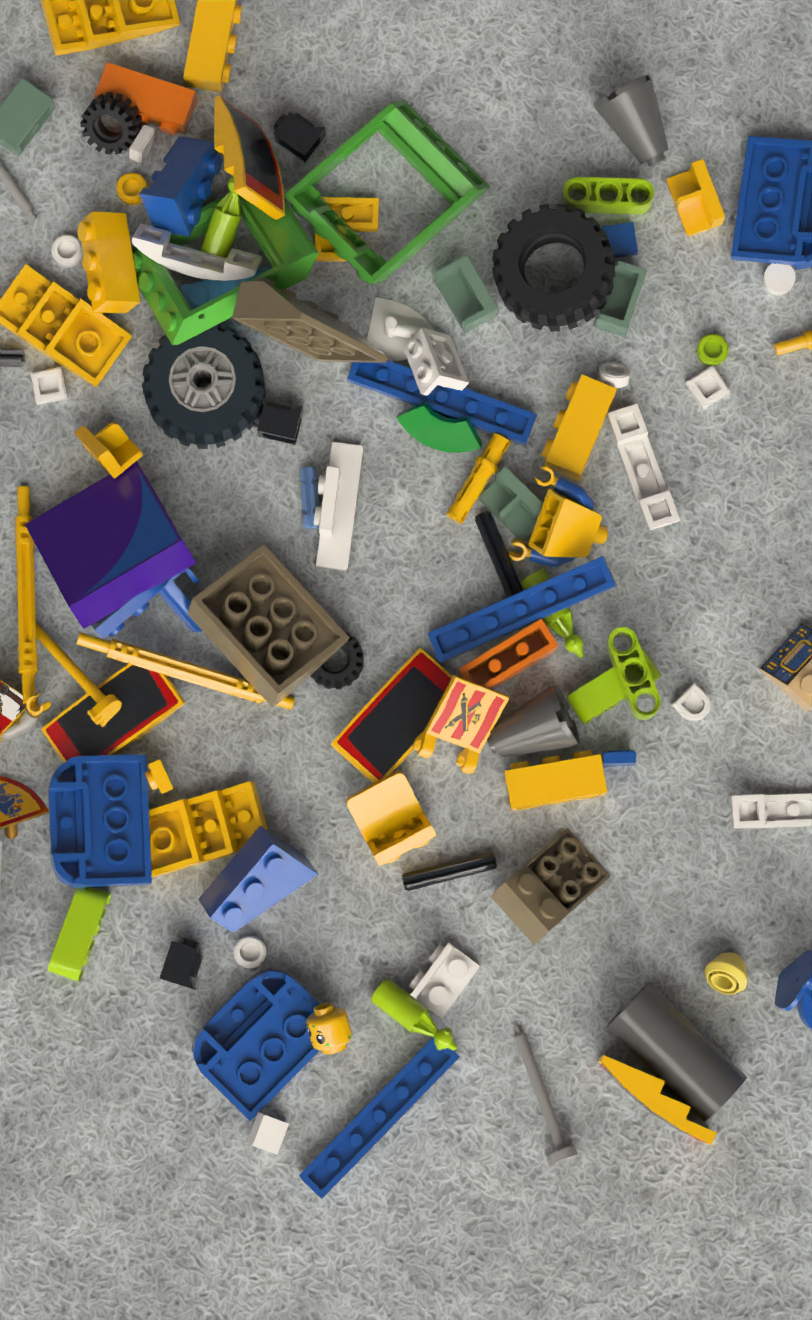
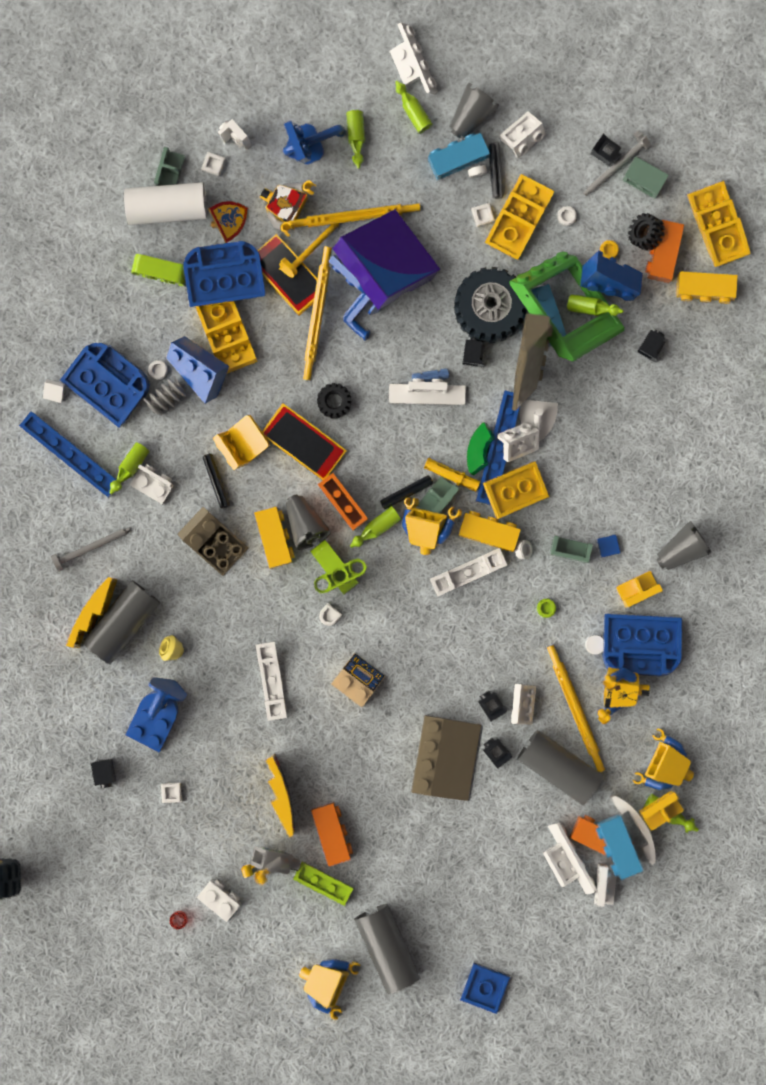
camera: 85 degrees right, 5 degrees up
yellow panel [74,422,143,479] -> none
yellow brick [78,211,141,313] -> none
white tile [129,125,155,163] -> none
white slope [132,224,263,281] -> none
yellow plate [145,758,174,794] -> none
black window [160,937,203,990] -> none
dark tan slope [187,544,350,708] -> none
slope [214,95,285,220] -> none
bright green window [285,100,490,285] -> none
yellow head [306,1003,353,1054] -> none
yellow plate [315,197,379,262] -> none
yellow flag [413,675,509,774] -> none
blue plate [427,556,617,663] -> none
sand green panel [434,255,498,334] -> none
black tyre [492,204,615,332] -> none
lime beam [562,177,655,215] -> none
blue tile [602,750,636,767] -> none
white tile [686,365,730,409] -> none
none -> light grey piece [144,376,187,416]
none -> yellow plate [483,461,549,519]

